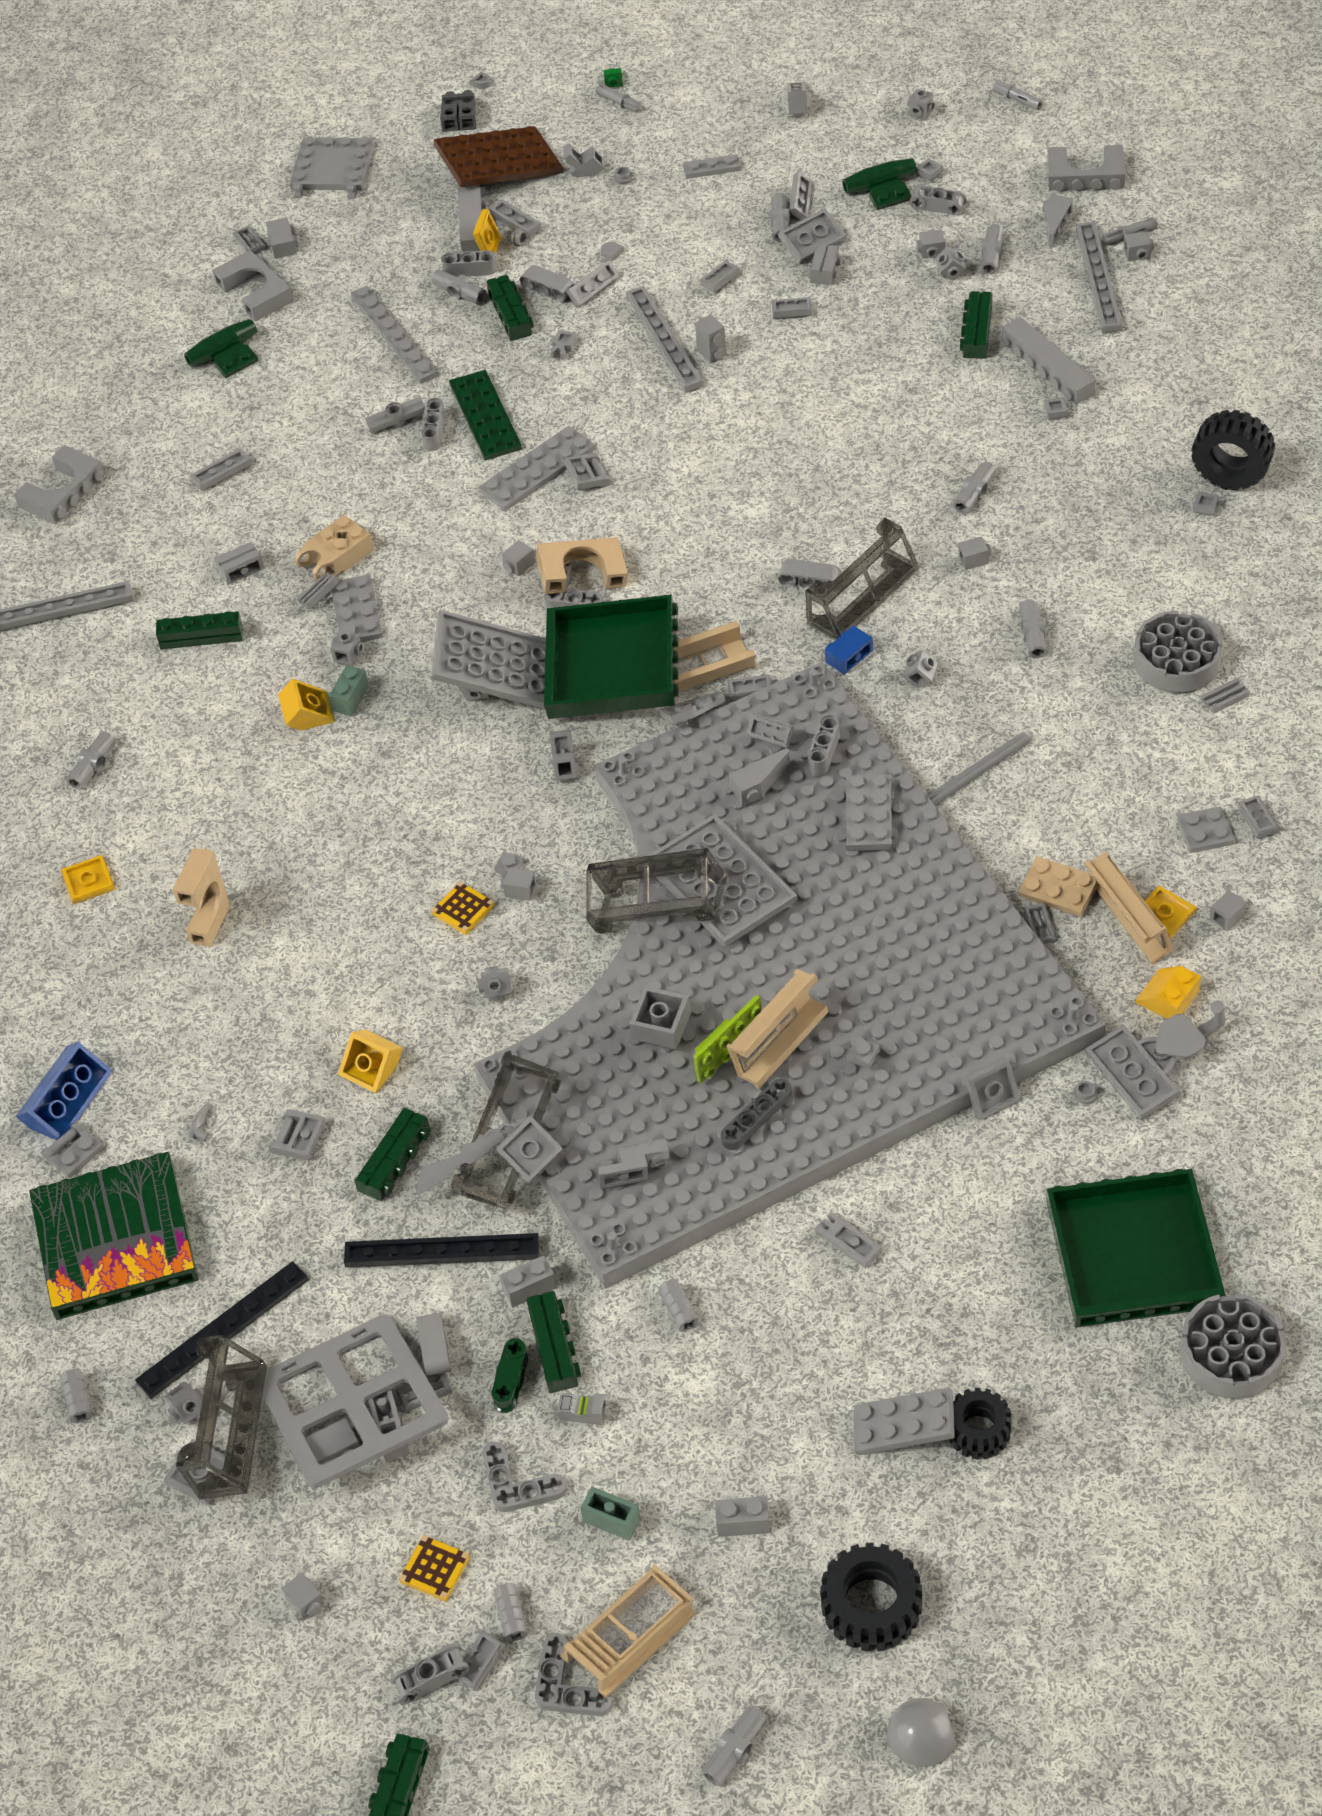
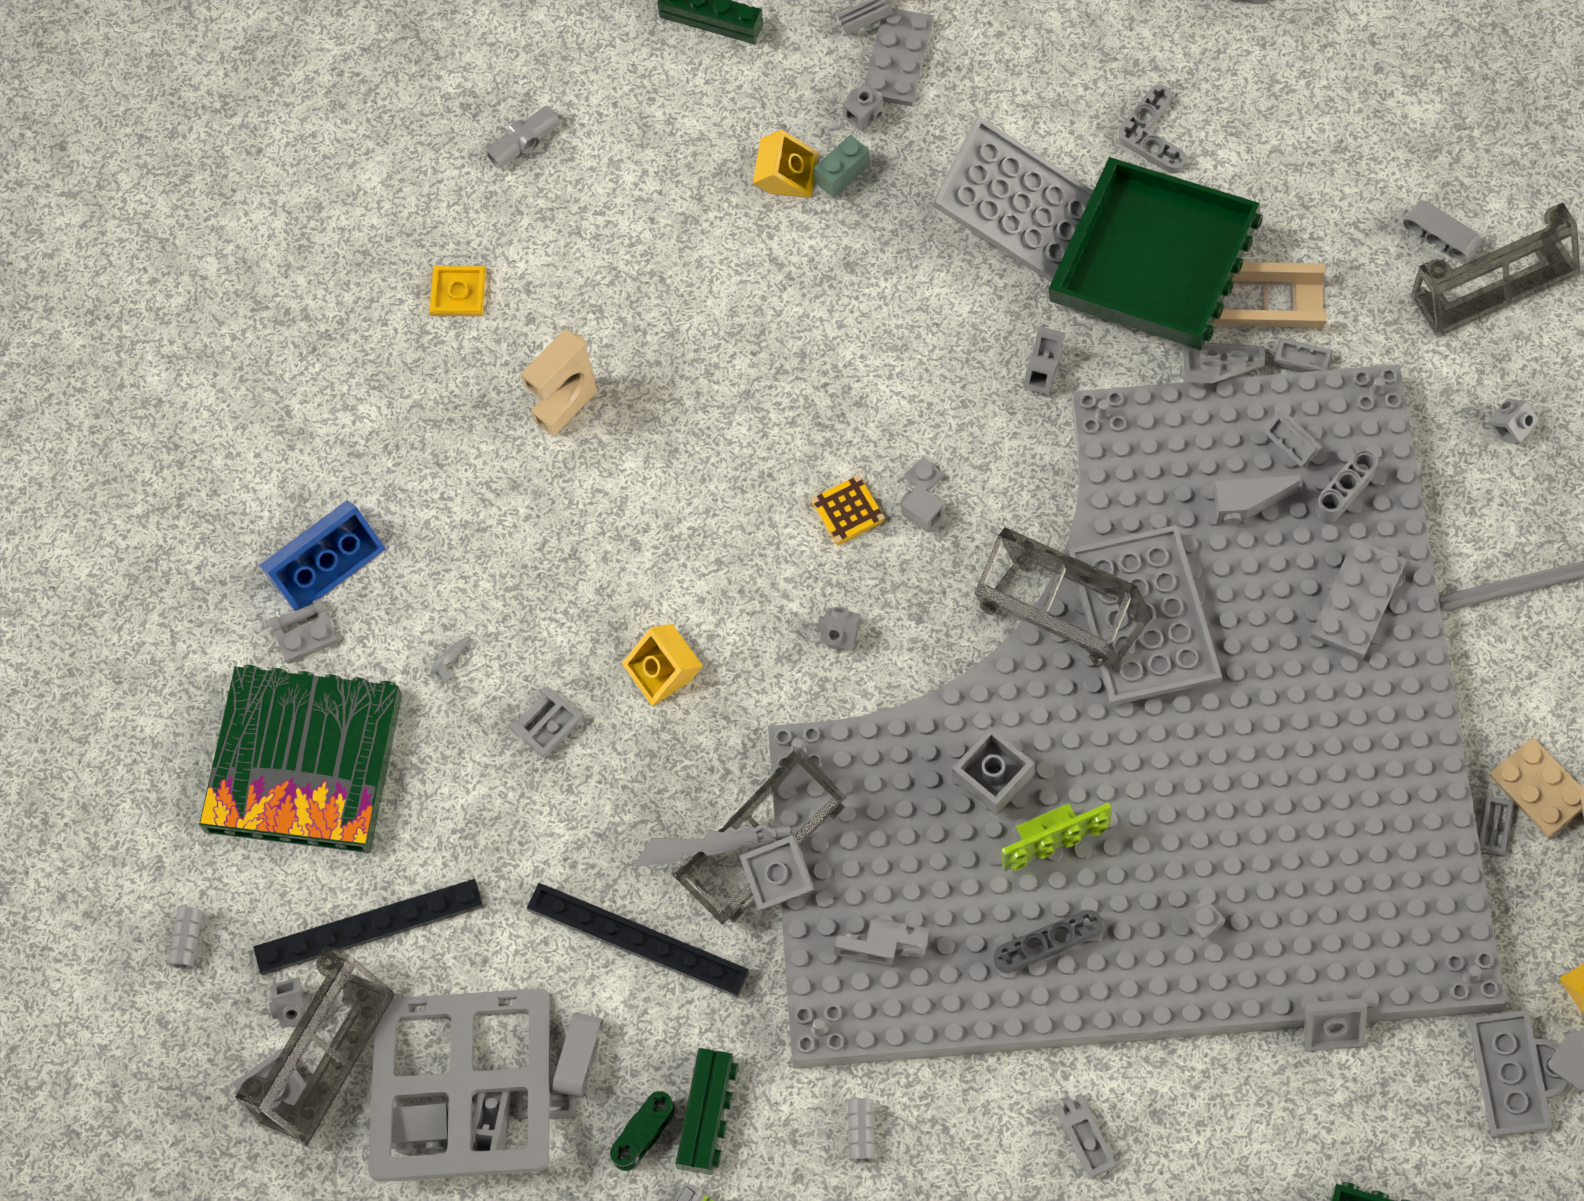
camera: 25 degrees right, 15 degrees up
dark green brick [354,1107,431,1201] -> none
light grey brick [499,1255,557,1308] -> none
light grey brick [502,540,535,576] -> none
tan arch [536,537,628,594] -> none
tan piece [727,969,829,1089] -> none
blue brick [825,625,873,675] -> none
light grey plate [1073,1081,1097,1104] -> none

